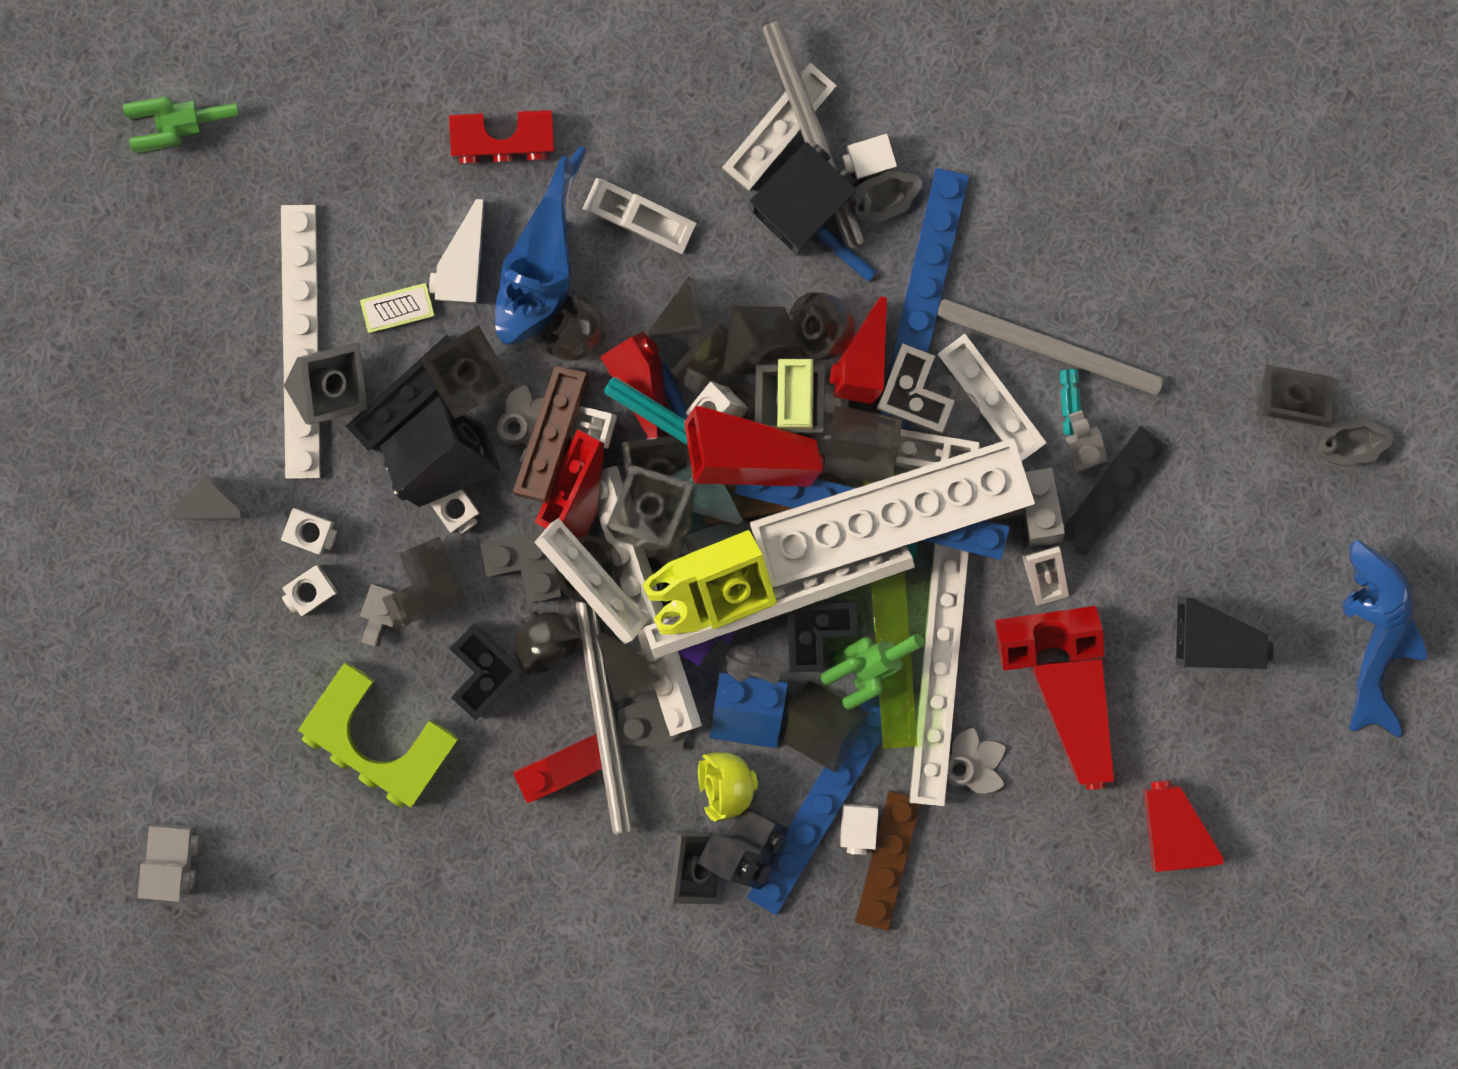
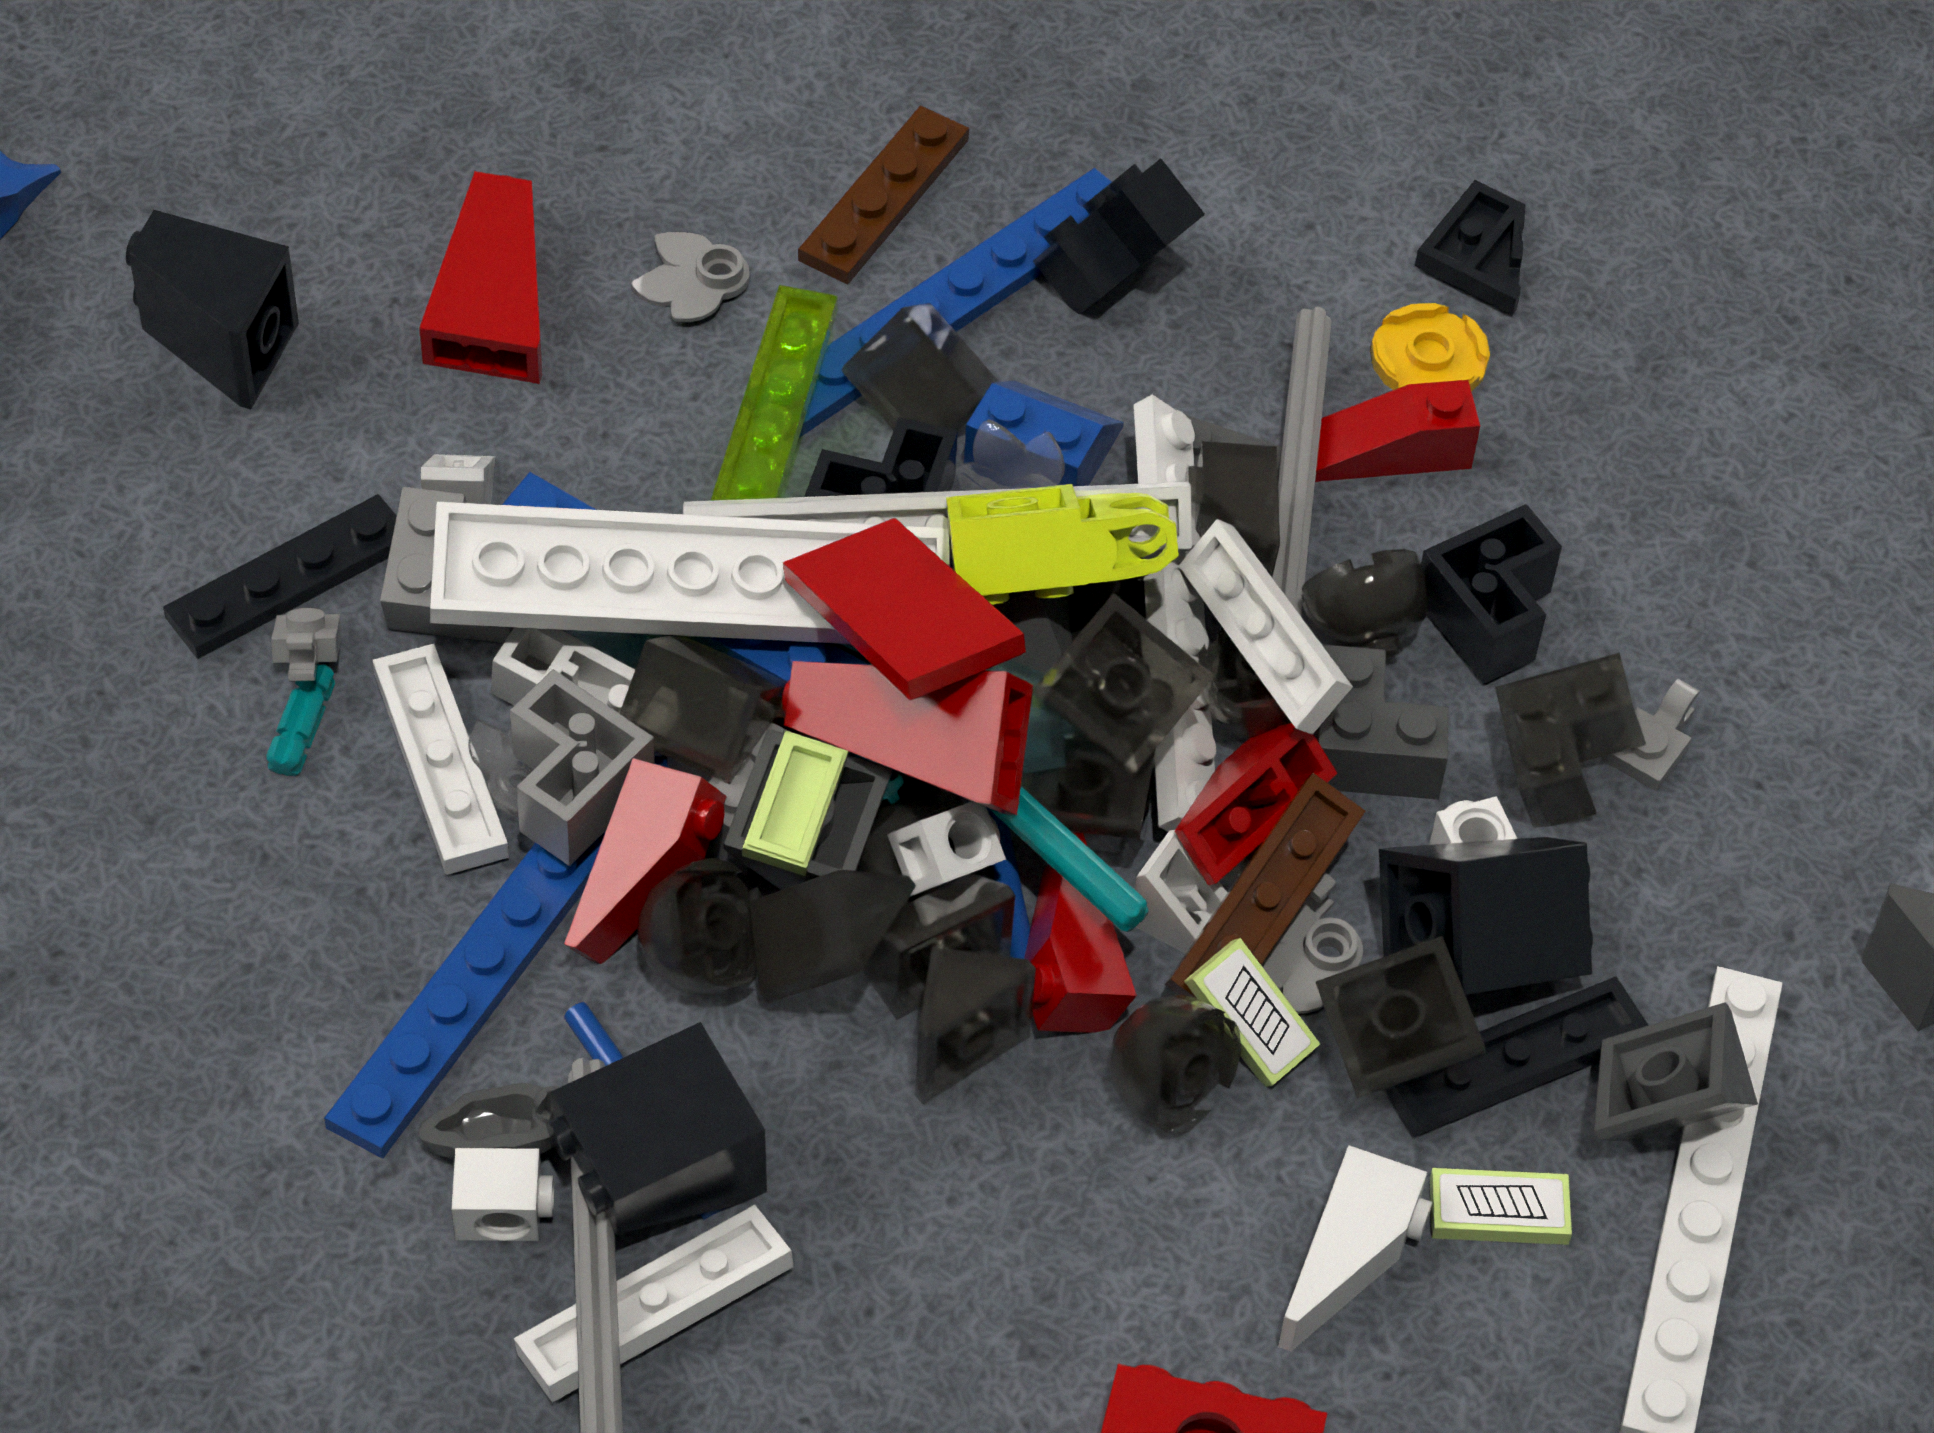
camera: 170 degrees left, 35 degrees down
white brick [281,508,337,555] -> none
white brick [282,565,338,616] -> none
lime arch [298,662,459,808] -> none
blue piece [495,146,586,345] -> none
white slope [582,178,696,254] -> none
dark grey slope [668,830,724,904] -> none
neon yellow cylinder [698,752,758,822] -> none
bright green plant [821,634,924,710] -> none
white brick [840,803,878,855] -> none
white plate [909,544,969,806] -> none
light grey axle [937,299,1163,395] -> none
red arch [995,606,1105,671] -> none
red slope [1143,779,1224,872] -> none
none -> red tile [782,518,1026,701]
none -> tile [1184,938,1320,1087]
none -> yellow tile [1370,303,1490,392]
none -> black wing [1415,180,1526,315]

